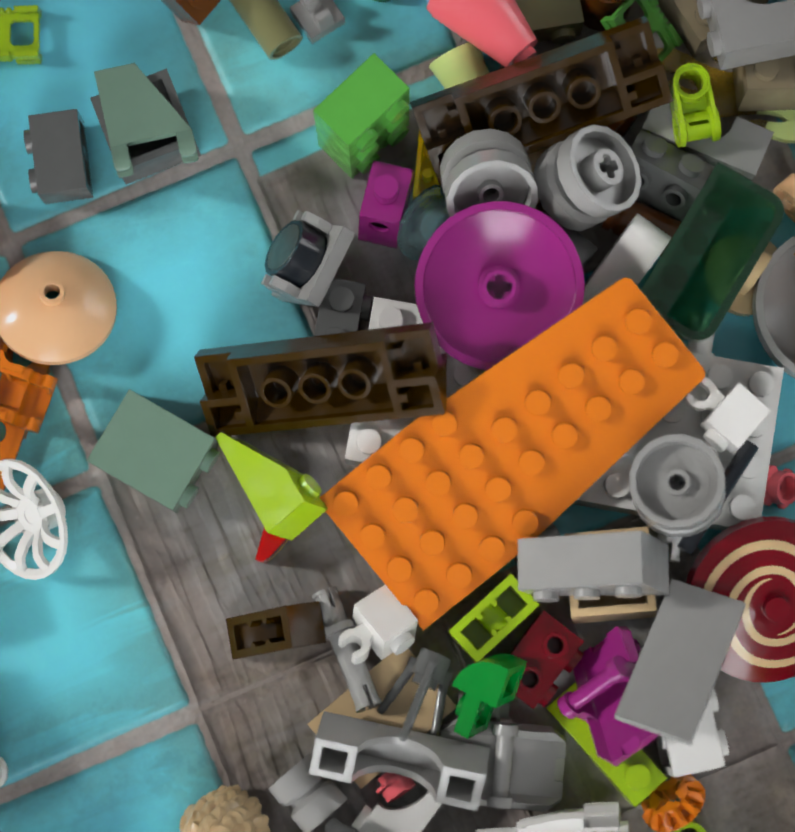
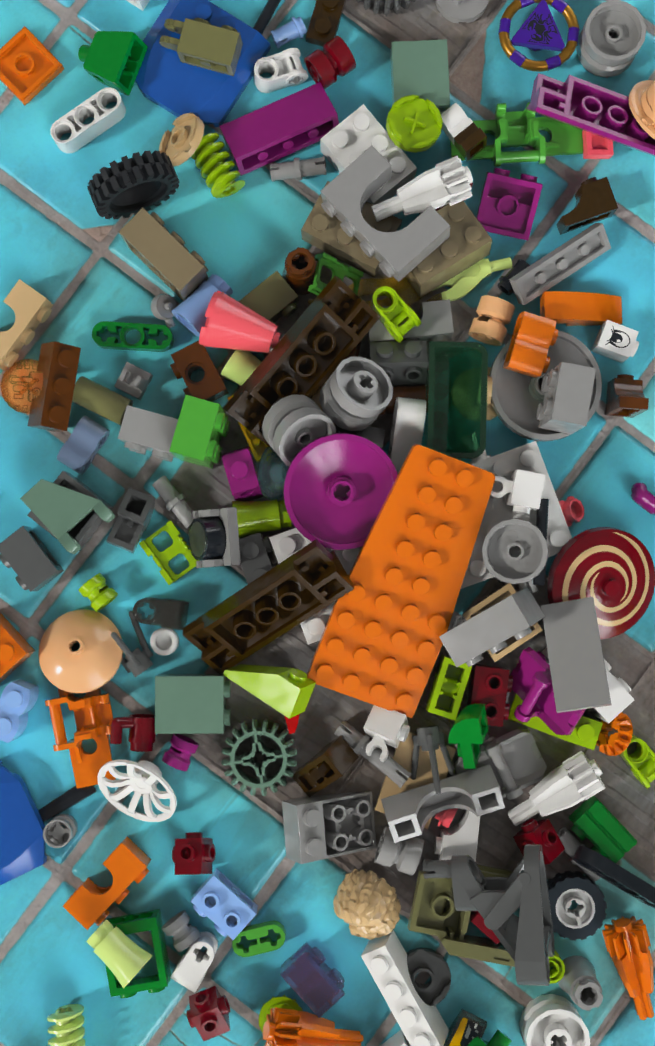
camera: 30 degrees left, 5 degrees up
none -> sand blue axle [57,416,110,475]
none -> lime wheel [78,573,118,612]
none -> dark grey brick [106,487,155,553]
none -> dark red piece [110,714,156,752]
none -> dark grey plant [111,611,154,677]
none -> light grey brick [118,405,178,462]
none -> clear smoke piece [133,597,190,630]
none -> lime piece [139,520,200,585]
none -> white tile [150,627,179,656]
none -> light grey pin [152,475,193,529]
none -> magenta wheel [162,734,199,771]
none -> reddish brown brick [170,340,229,402]
none -> dark red brick [172,832,216,875]
none -> light blue brick [191,868,258,940]
none -> sand green gear [221,718,297,796]
none -> lime plant [232,499,292,539]
none -> bright green beam [232,920,286,957]
none -> light grey slope [282,791,377,864]

